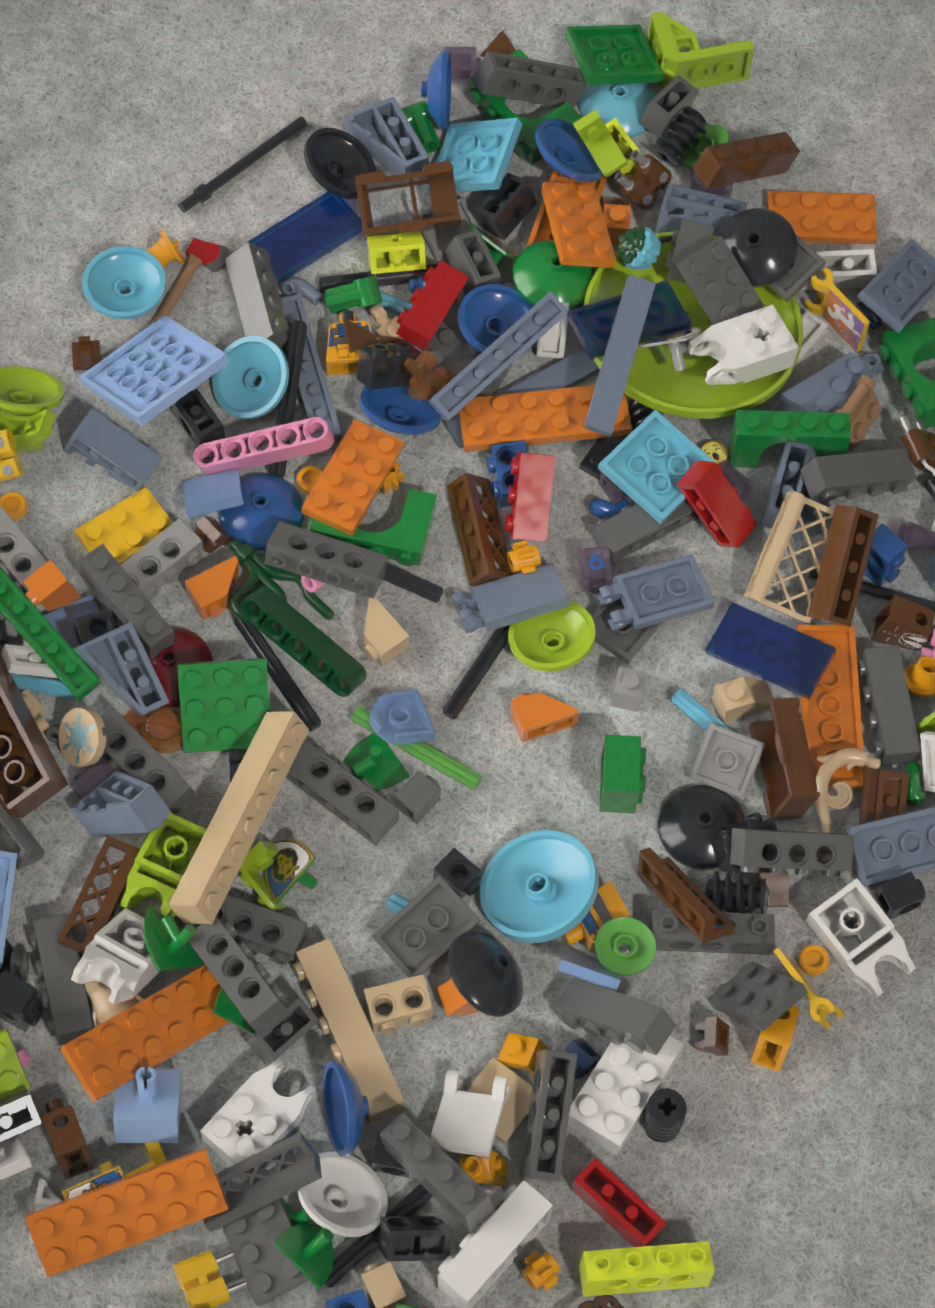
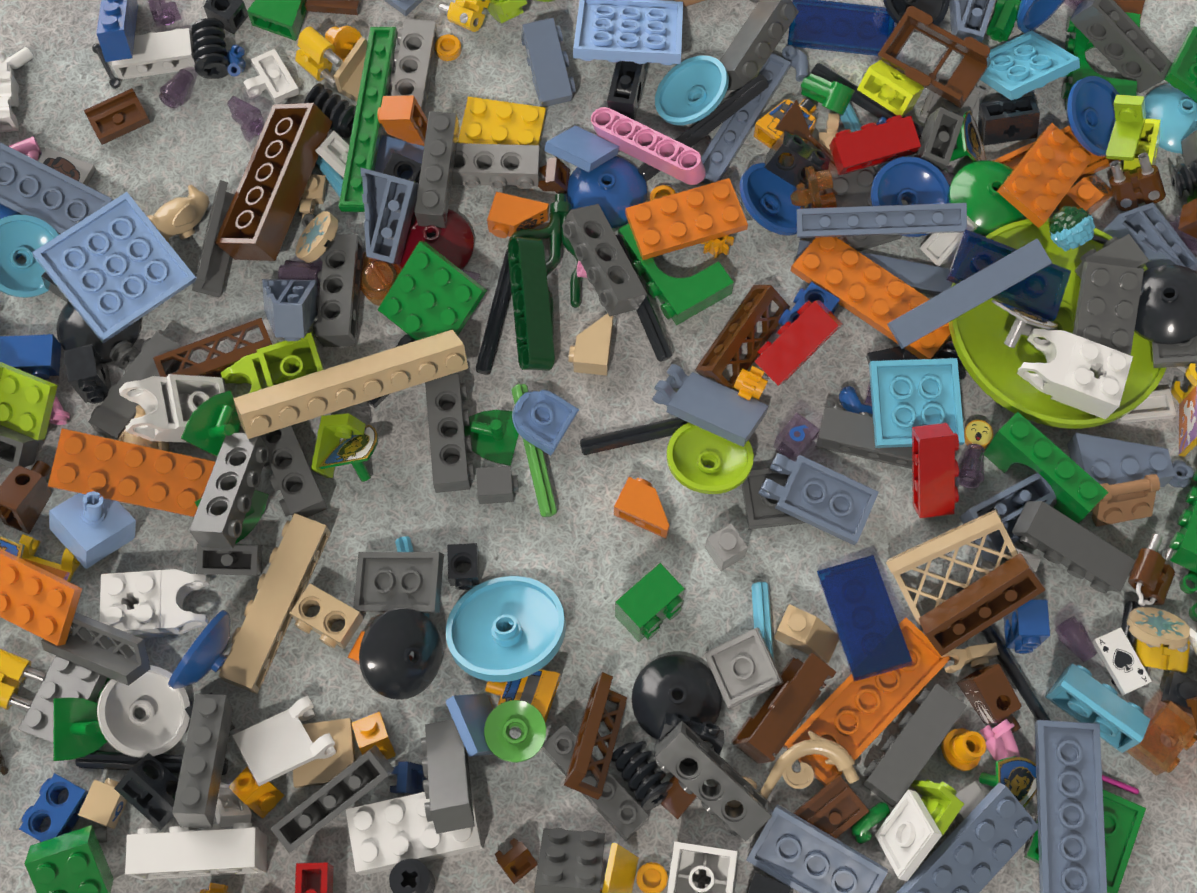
camera: 50 degrees right, 5 degrees up
none -> tan plate [942,643,999,673]

